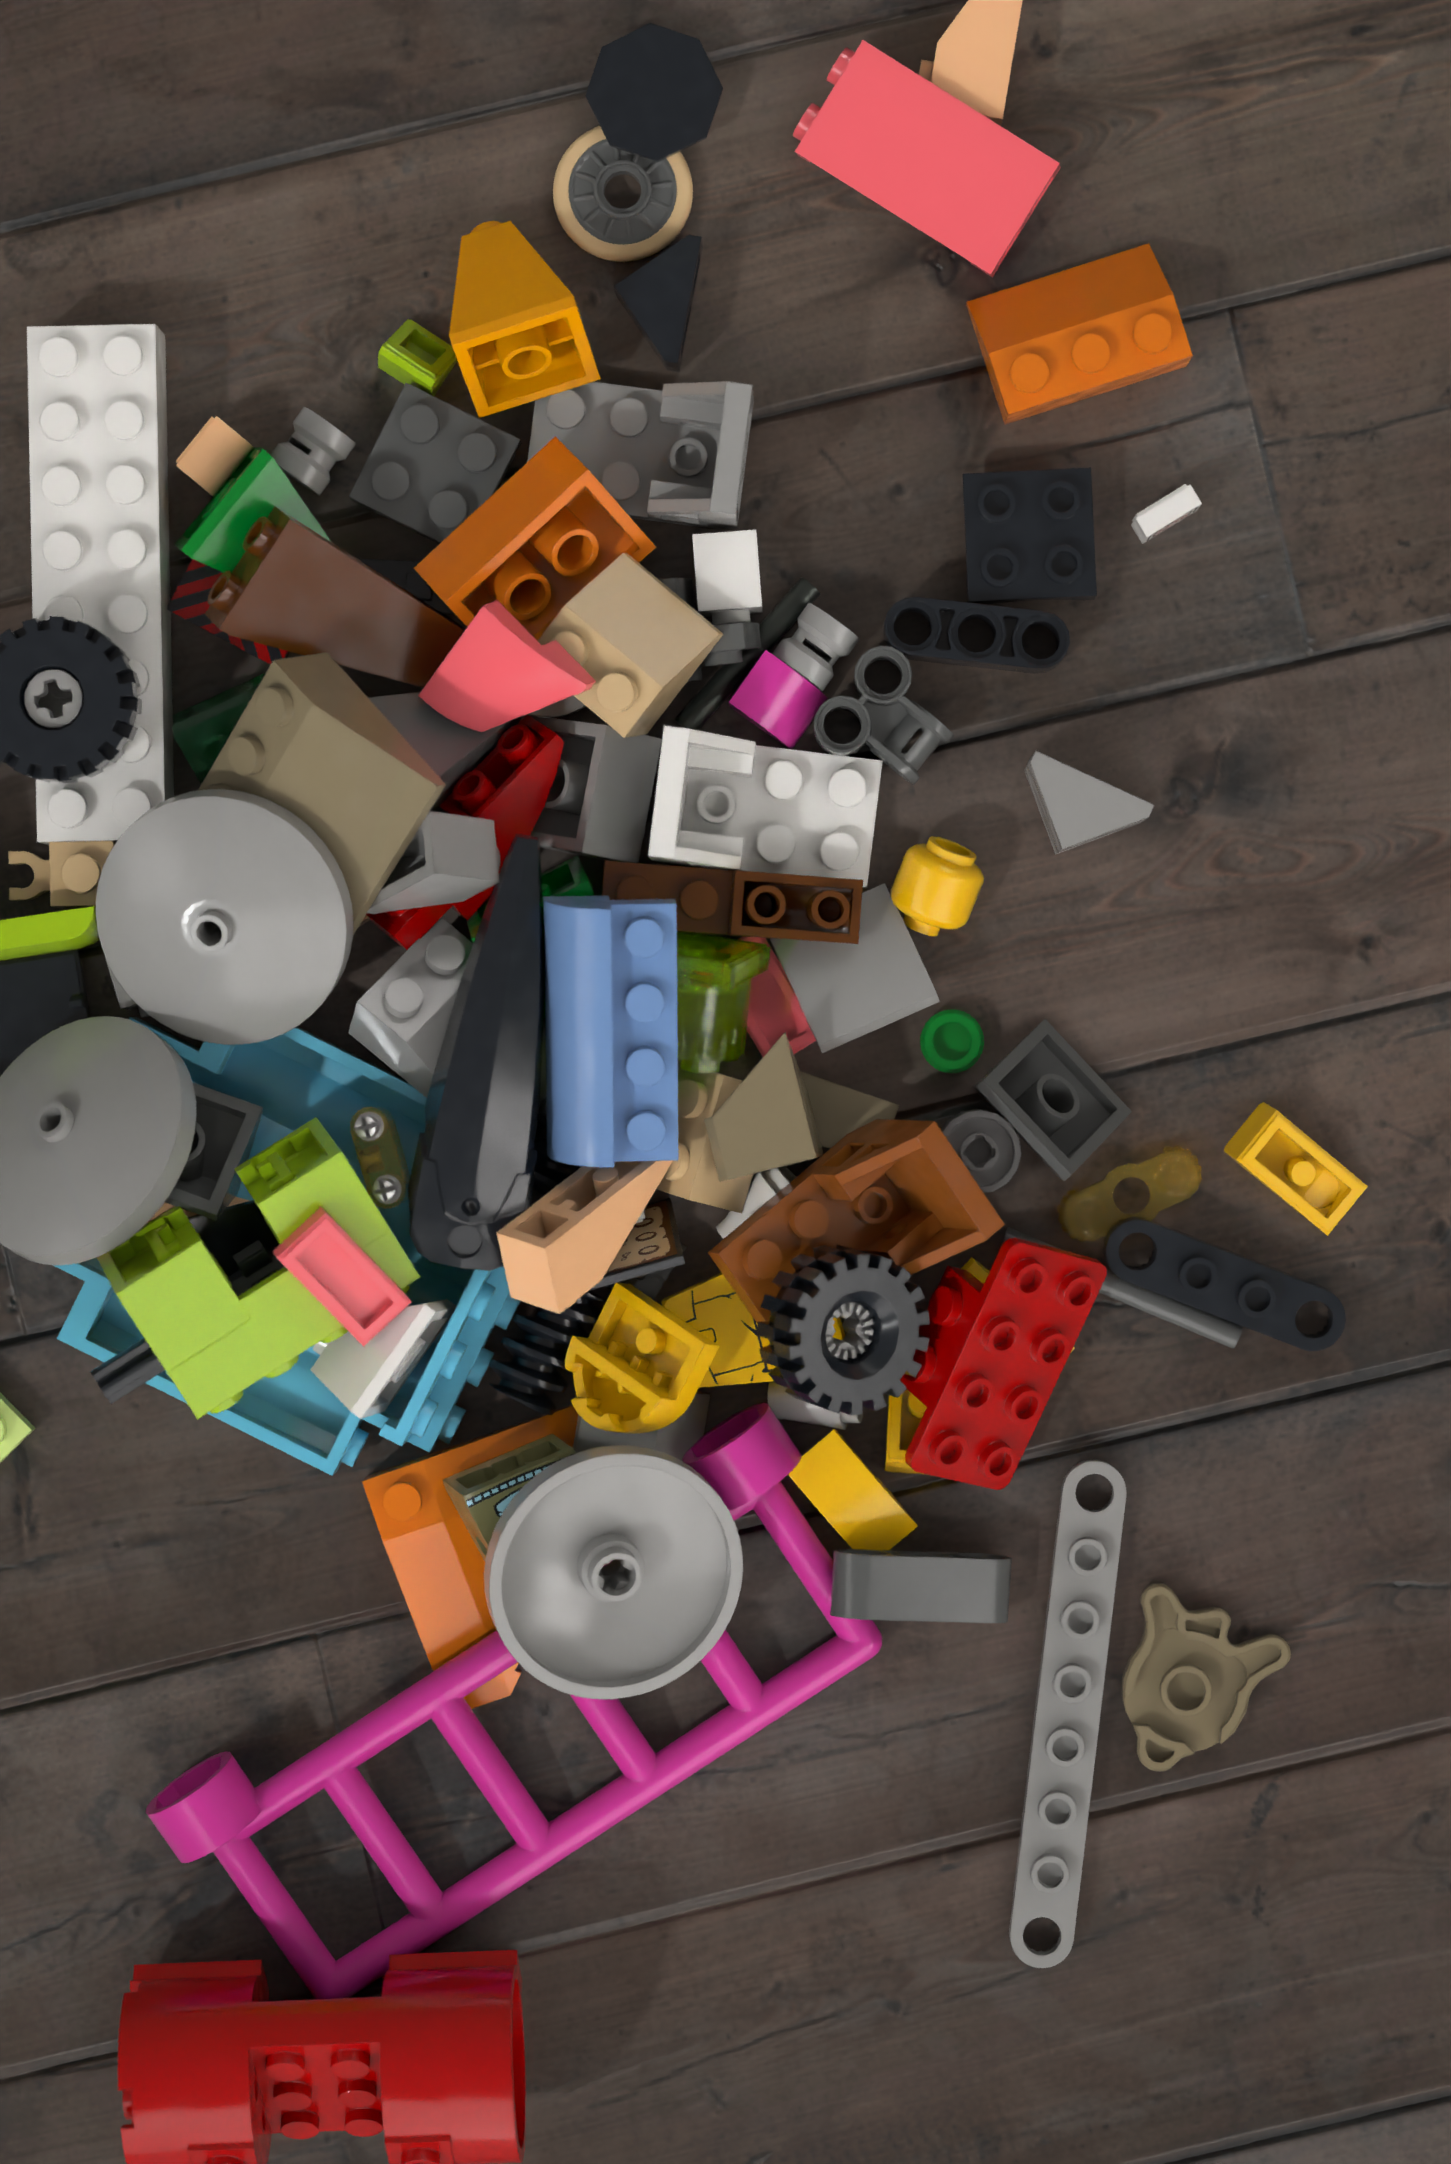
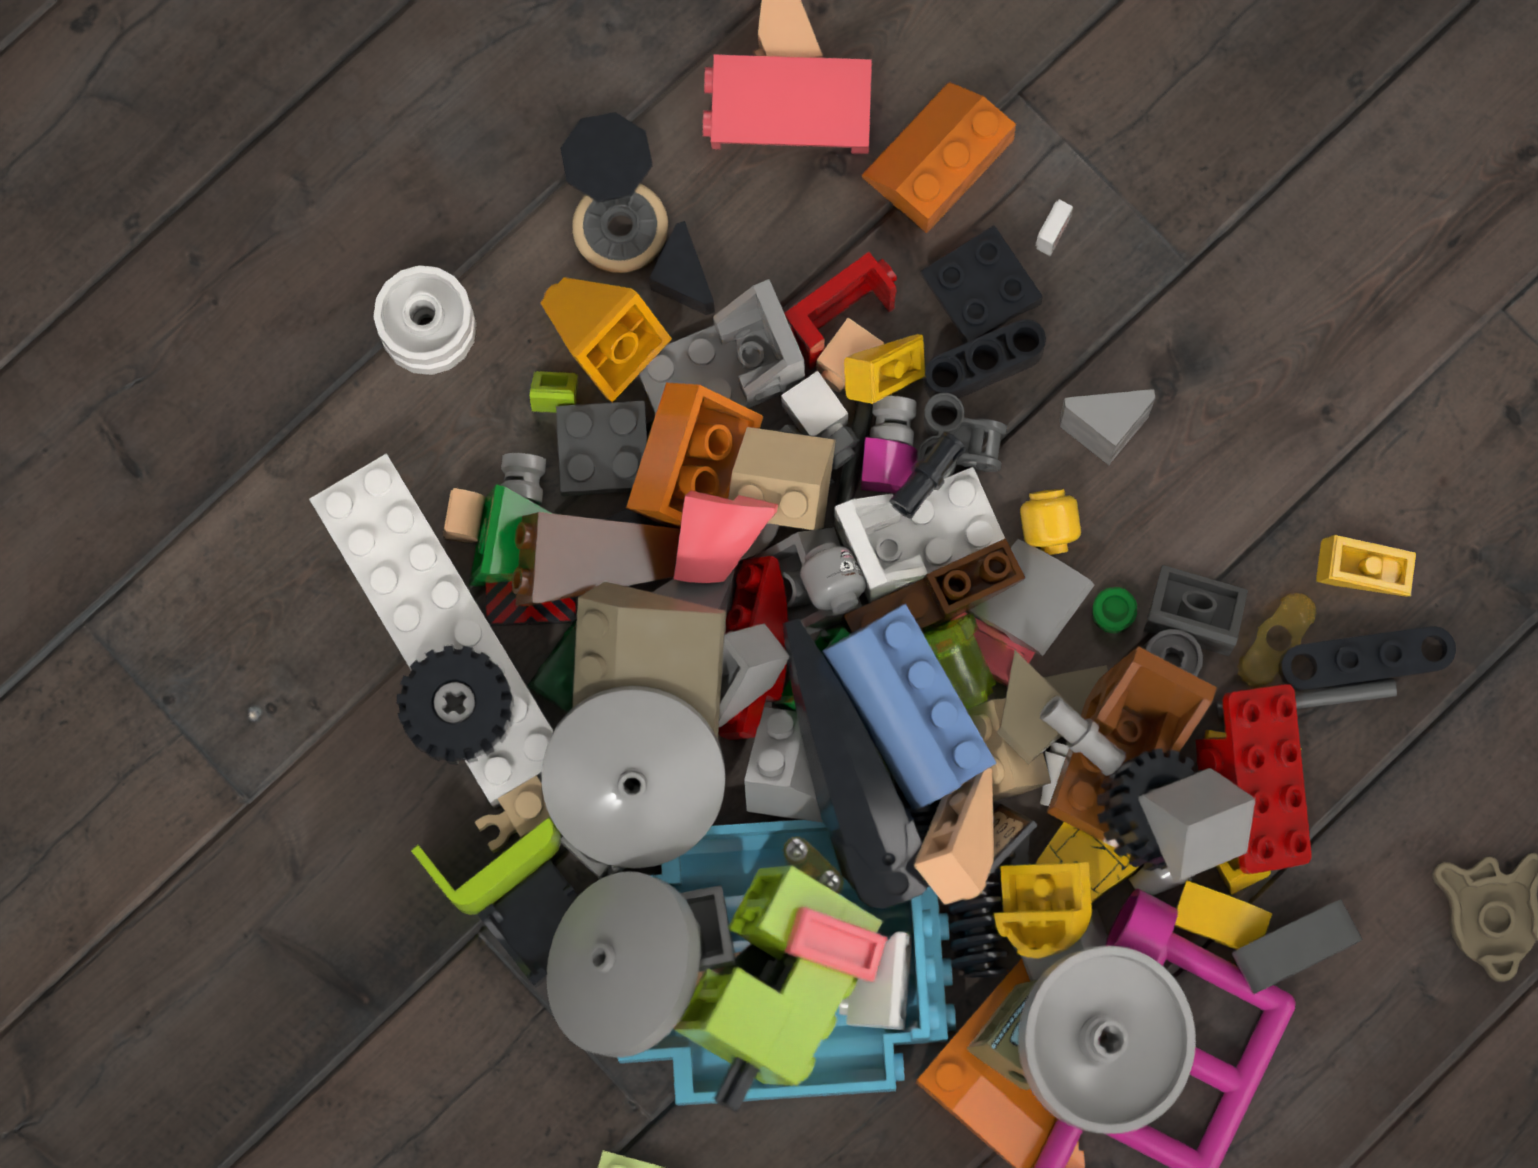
camera: 25 degrees left, 10 degrees down
light grey plate [1009,1459,1127,1968] -> none
none -> white wheel [374,265,476,375]
none -> red window [784,252,897,370]
none -> light grey head [800,543,867,614]
none -> light nougat brick [817,318,884,393]
none -> yellow slope [844,334,925,404]
none -> black pin [889,432,966,519]
none -> light grey pin [1040,696,1126,776]
none -> light grey slope [1138,768,1255,883]

